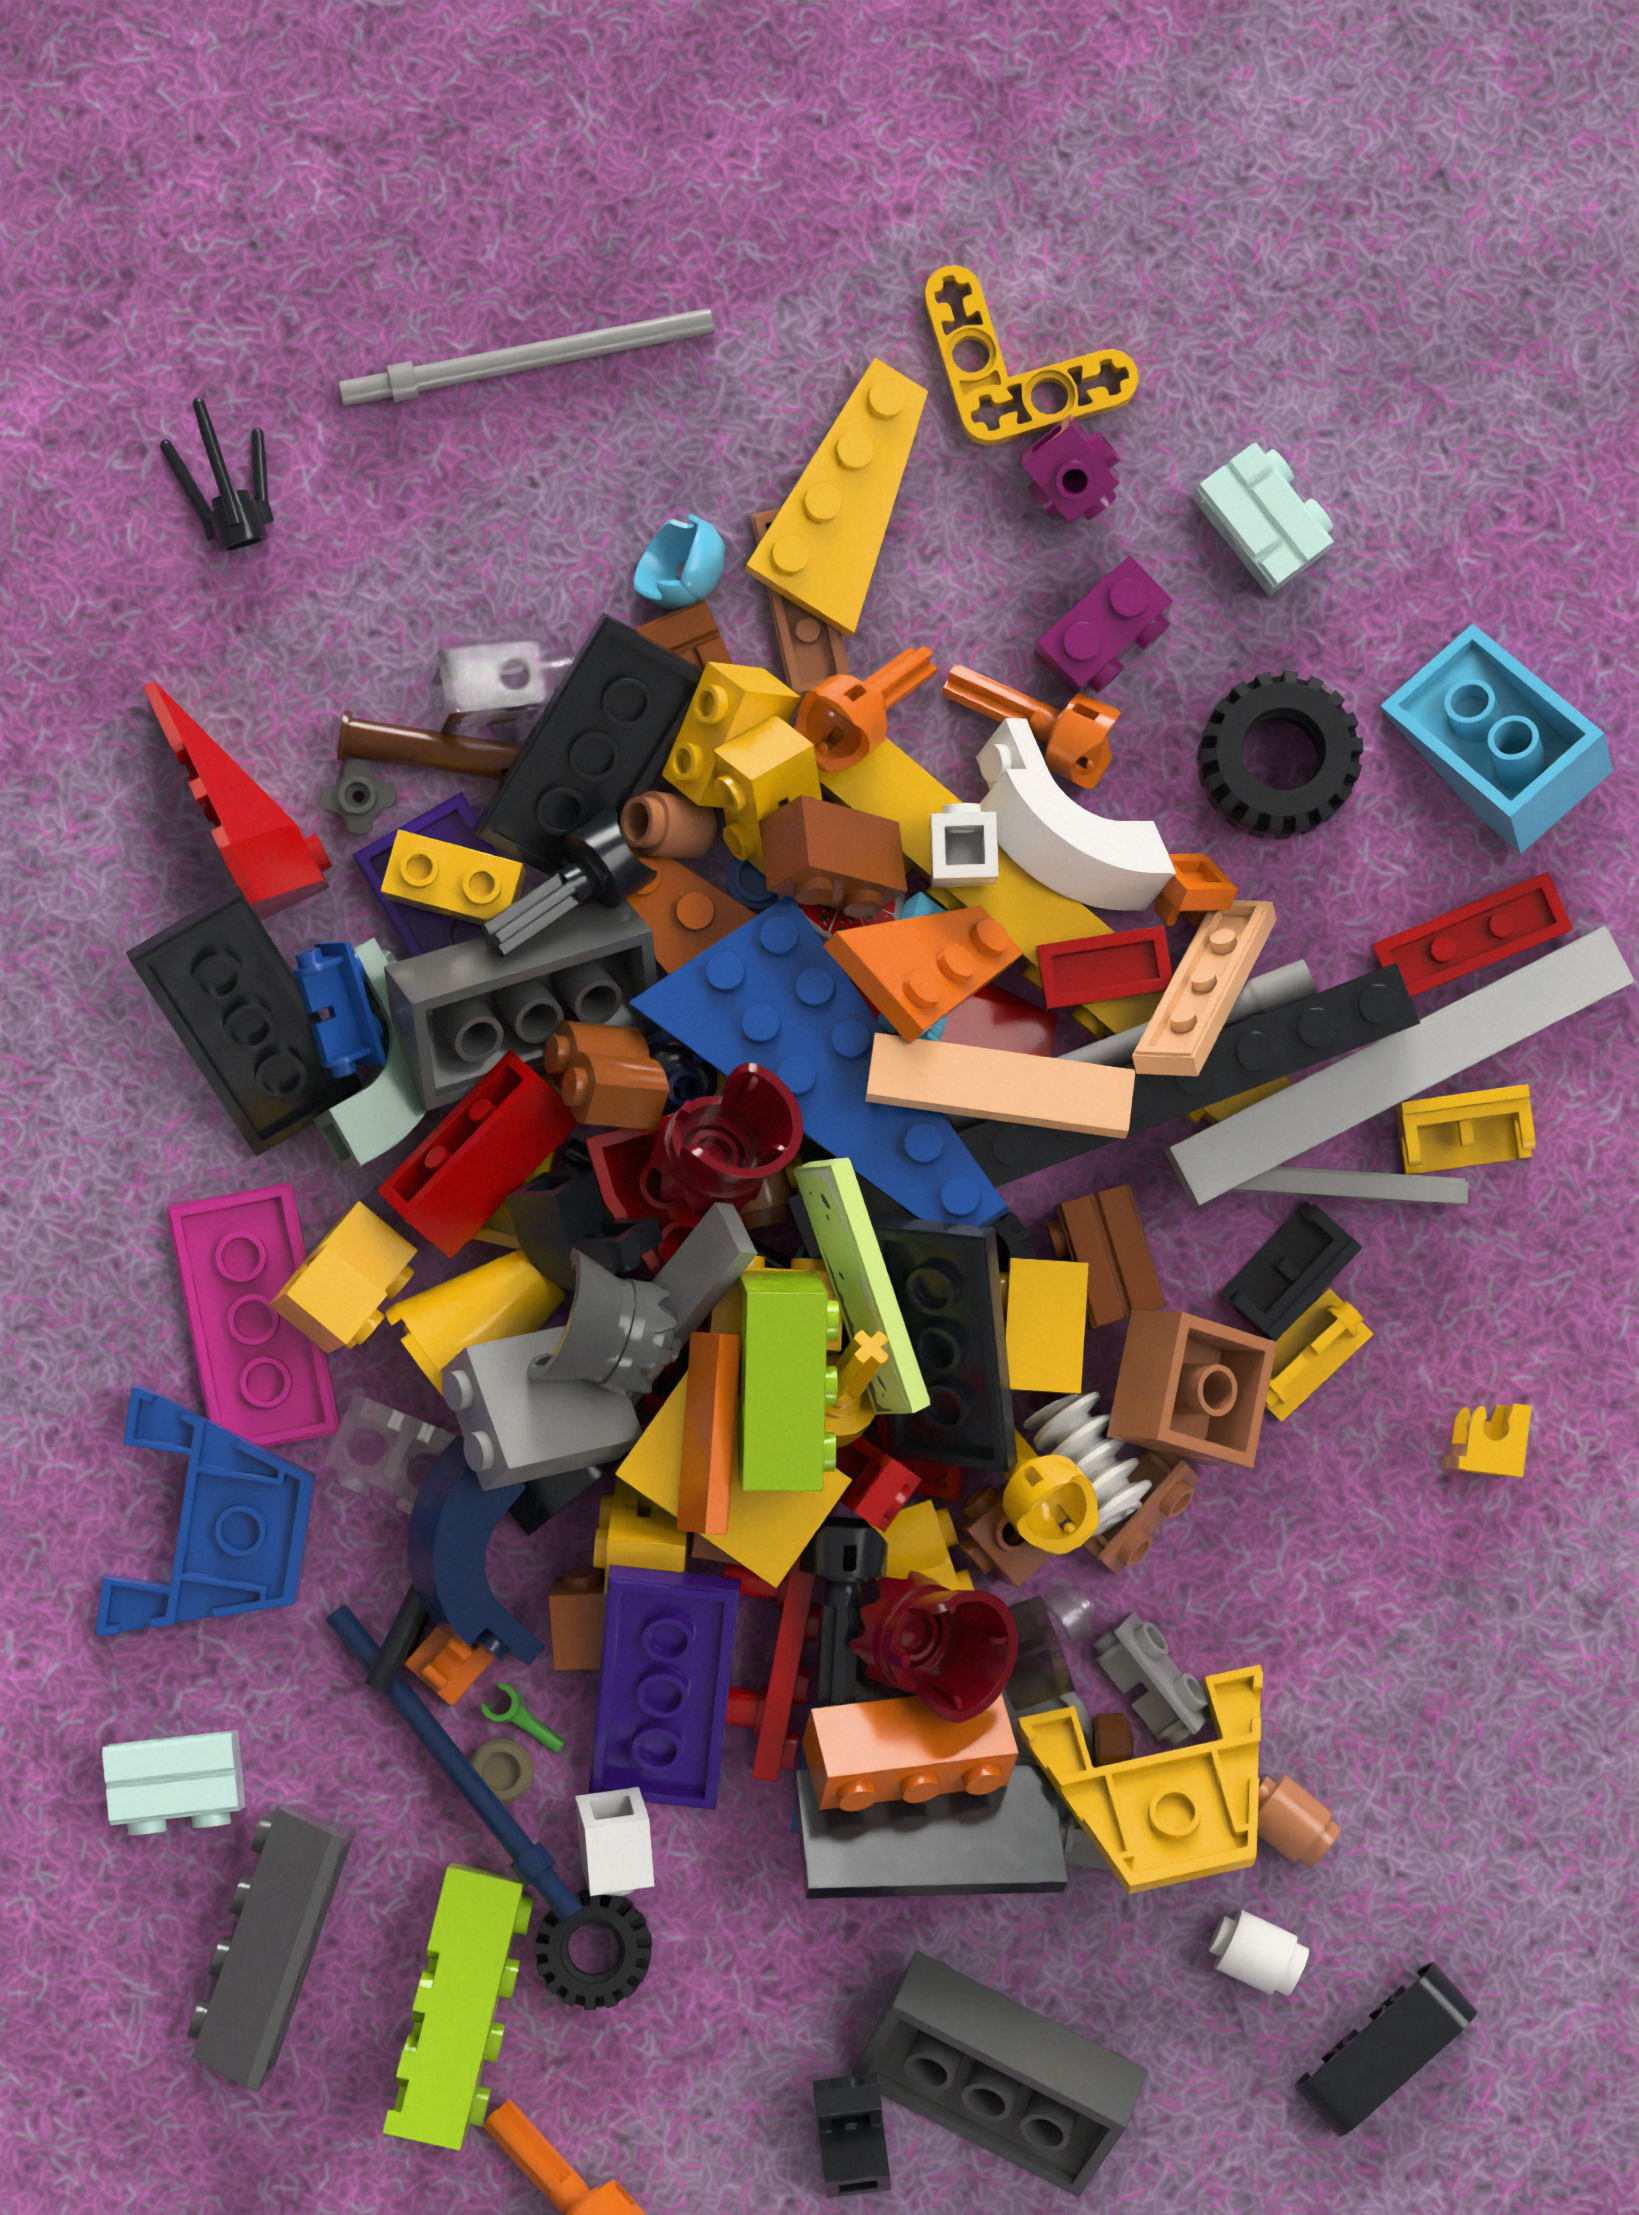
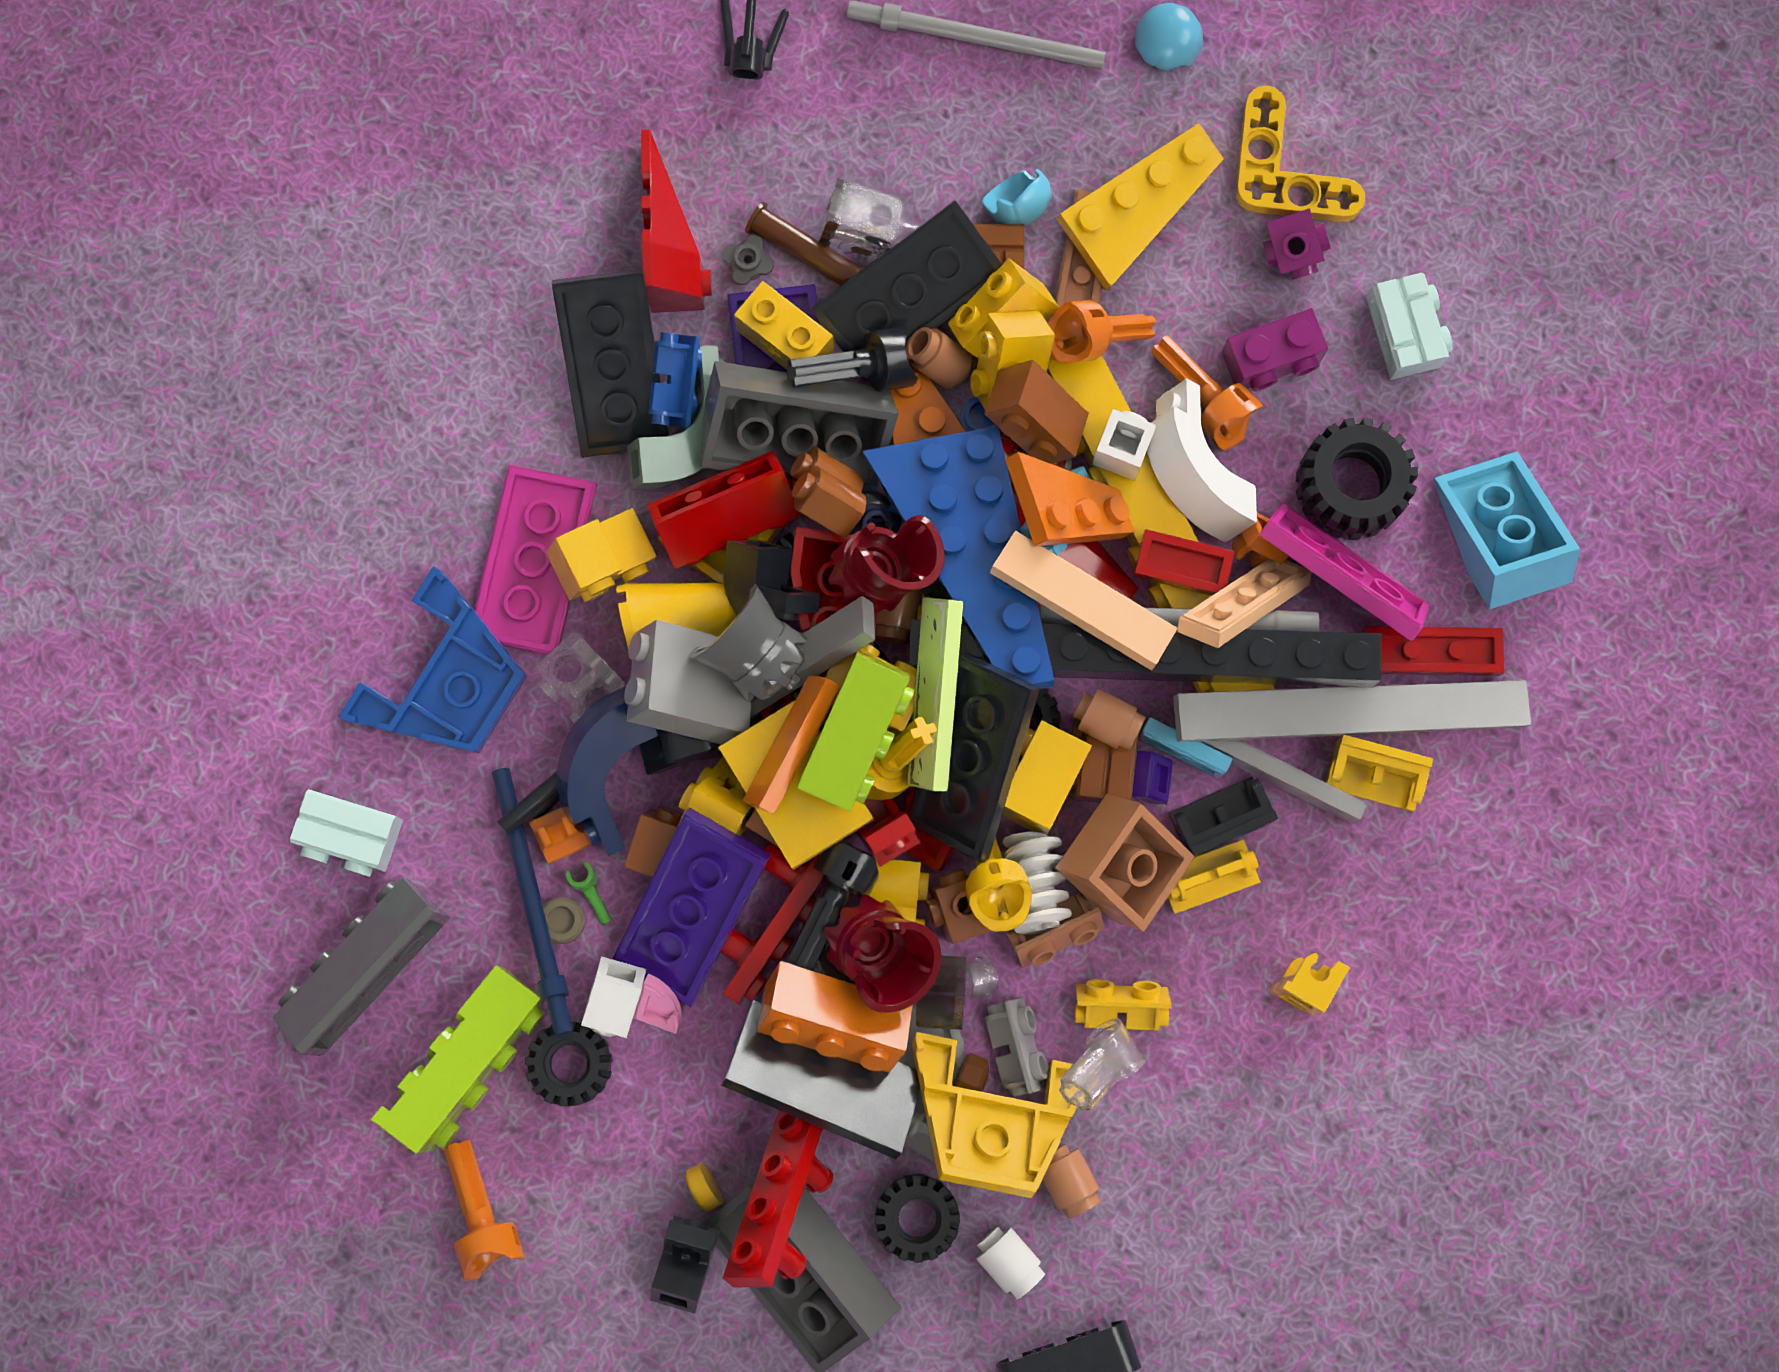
camera: 25 degrees right, 5 degrees down
none -> bright pink tile [633,974,682,1034]
none -> yellow tile [685,1162,724,1212]
none -> red plate [722,1110,834,1288]
none -> black tyre [875,1175,960,1263]
none -> clear piece [1059,1019,1146,1111]
none -> nougat brick [1073,688,1146,750]
none -> yellow hinge [1075,979,1172,1031]
none -> dark purple tile [1132,751,1173,805]
none -> medium azure hair [1135,3,1203,72]
none -> medium azure tile [1139,717,1233,779]
none -> dark pink tile [1259,503,1430,641]

